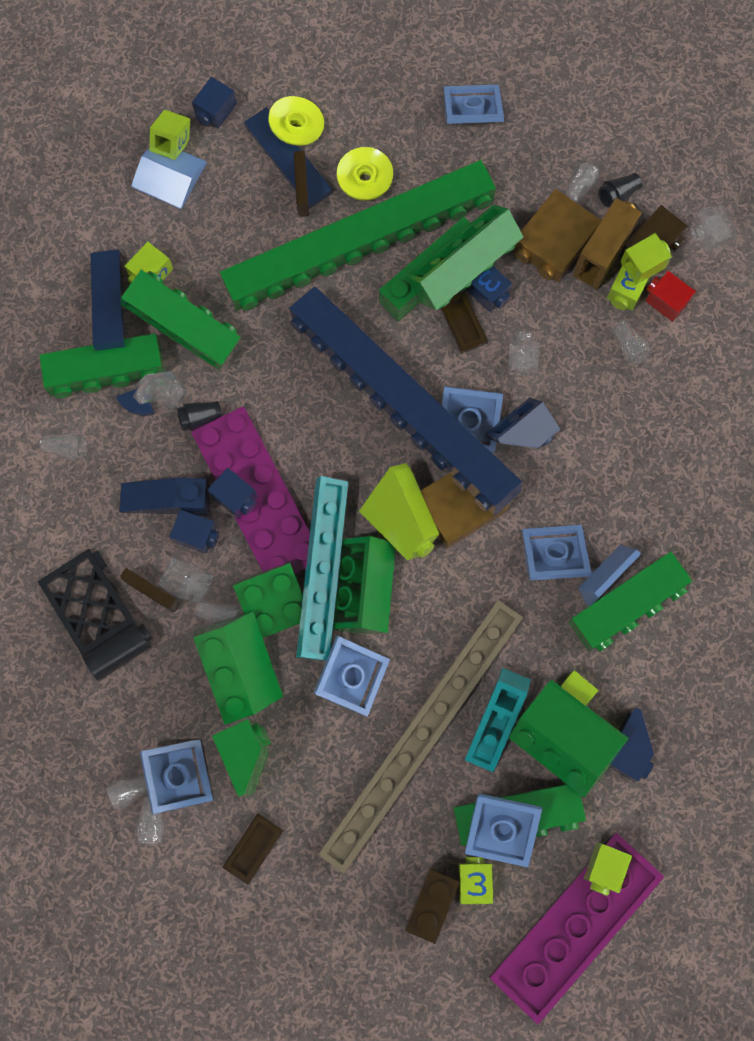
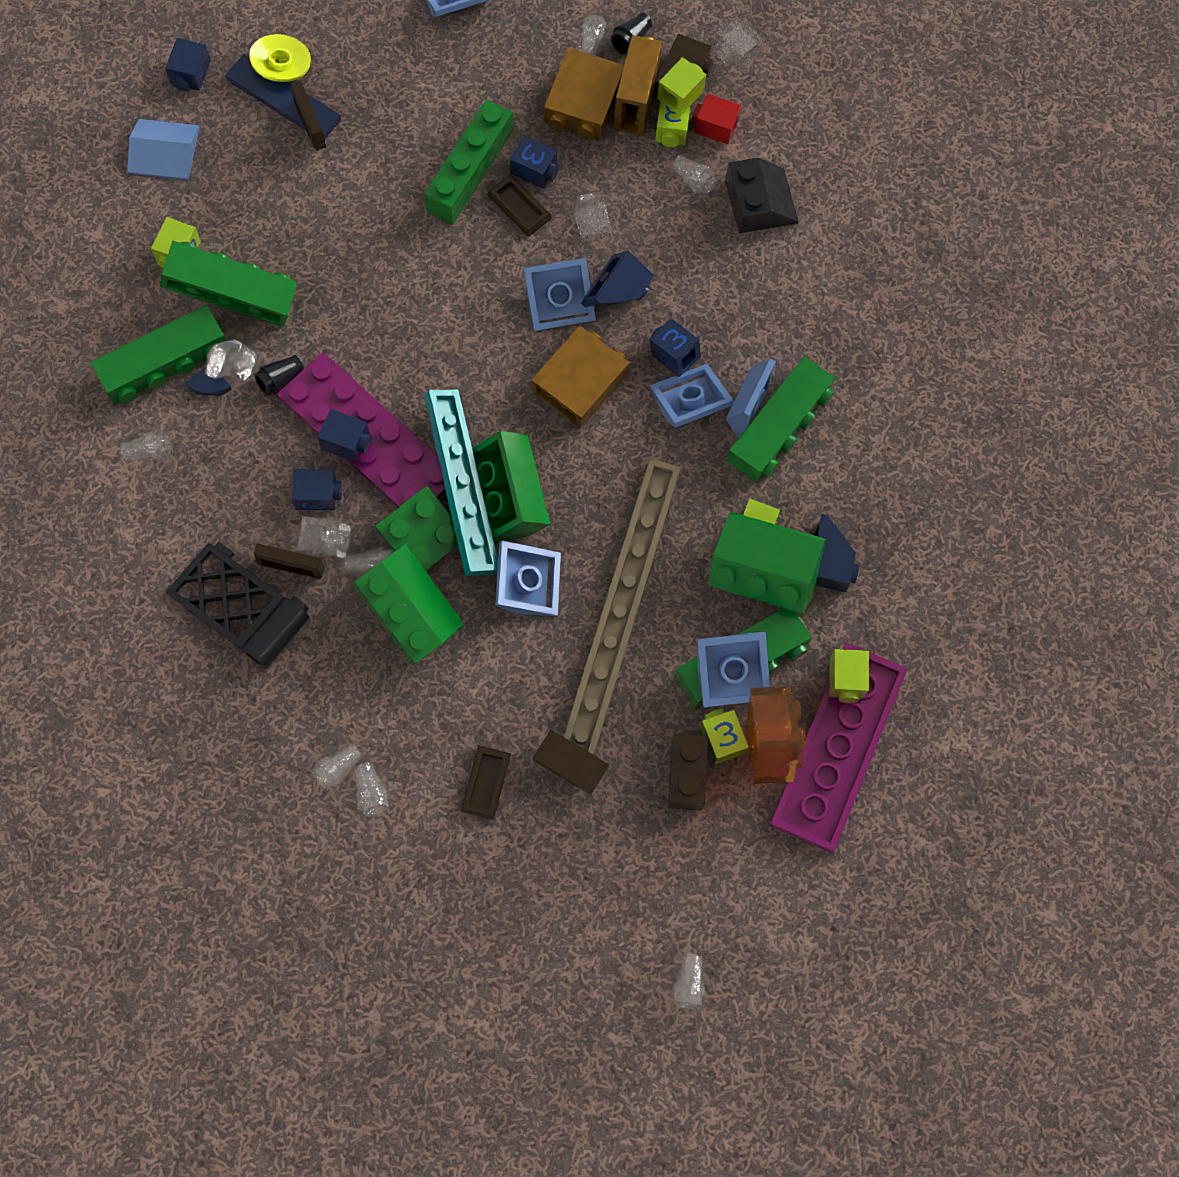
camera: 25 degrees left, 5 degrees down
dark blue tile [90,249,125,351] -> none
dark blue slope [119,478,210,515] -> none
medium blue slope [140,739,213,815] -> none
lime brick [149,109,190,160] -> none
green slope [212,719,272,797] -> none
green brick [220,160,496,311] -> none
dark blue brick [289,286,522,516] -> none
neon yellow dish [337,147,393,201] -> none
lime slope [359,463,439,561] -> none
brick [406,205,523,310] -> none
teal slope [465,668,531,772] -> none
none -> dark brown tile [533,729,609,795]
none -> dark blue brick [649,319,701,377]
none -> black slope [725,158,799,234]
none -> clear orange brick [746,686,806,784]

